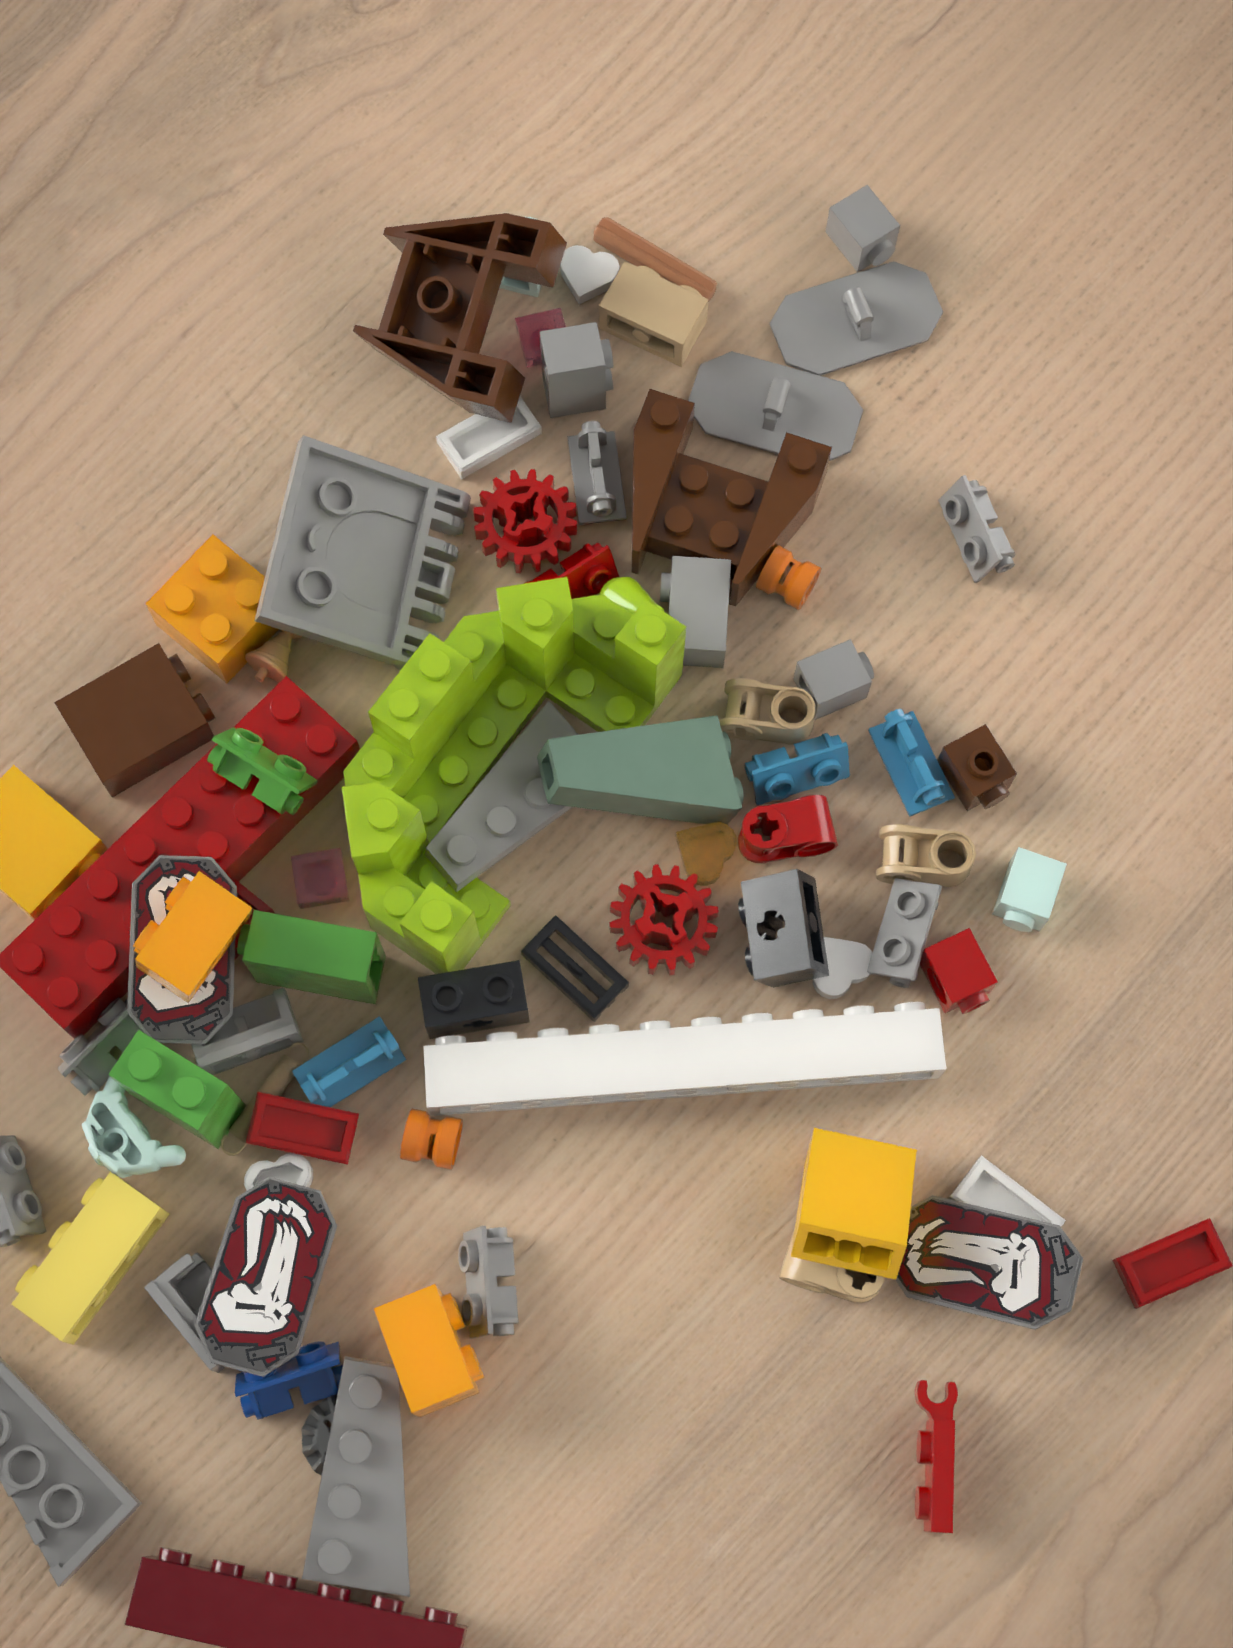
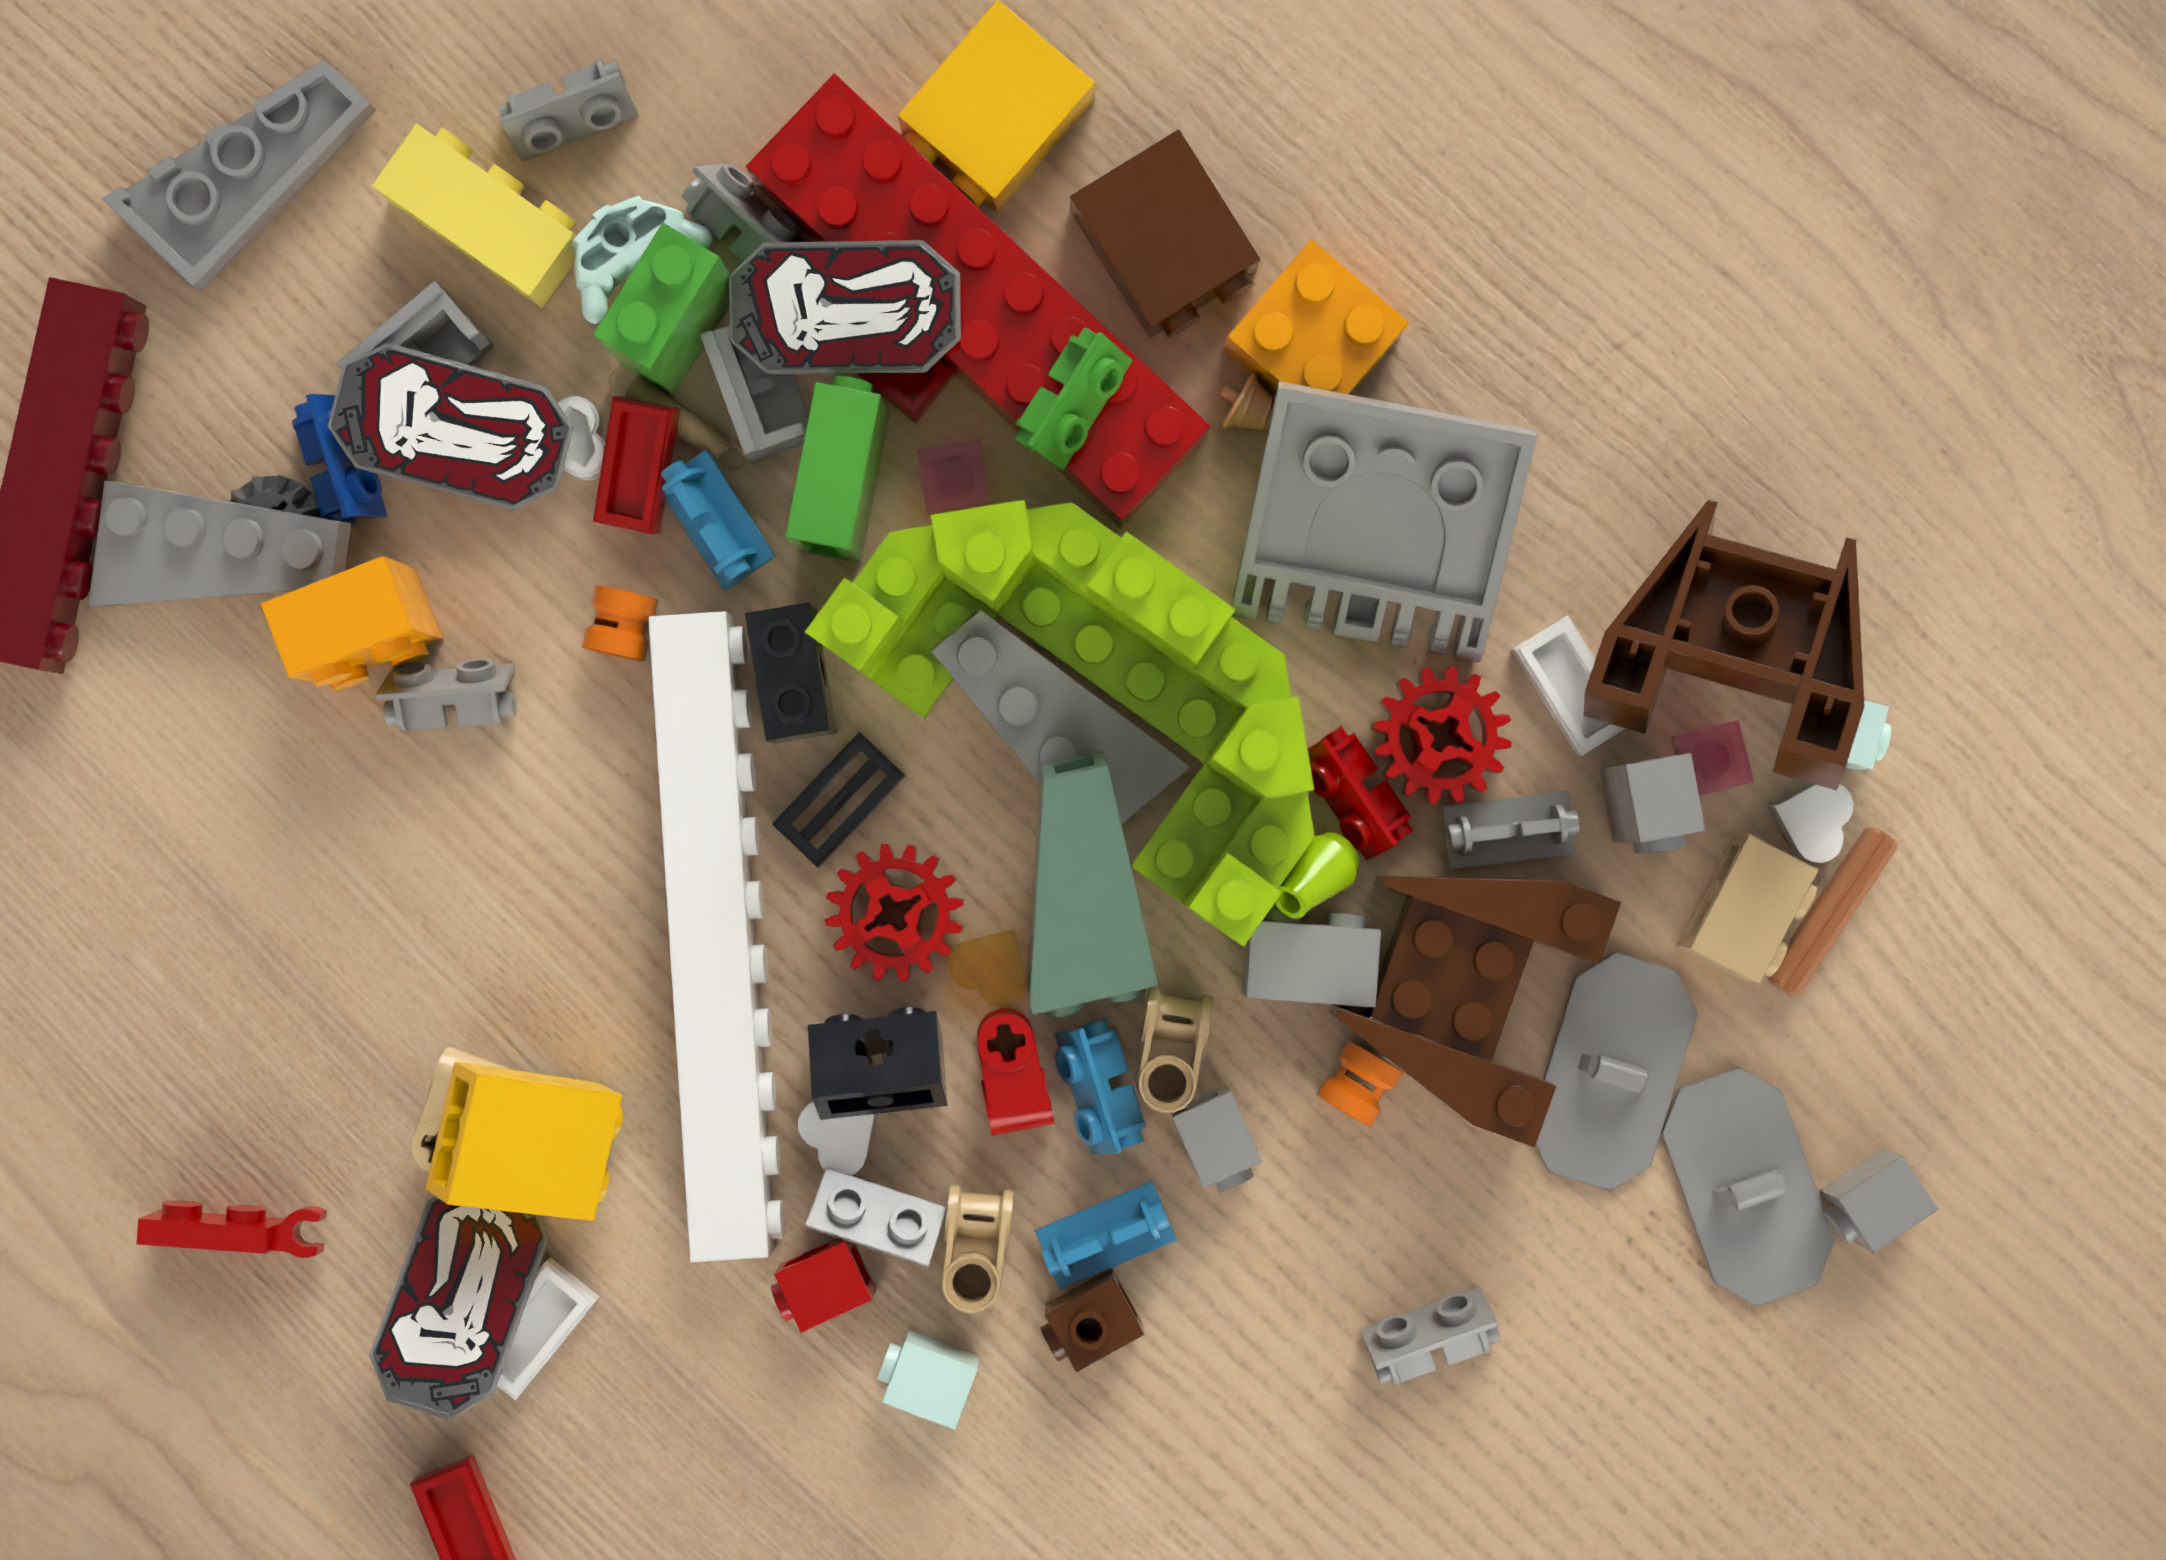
camera: 85 degrees right, 15 degrees up
light orange brick [133,871,252,1003] -> none

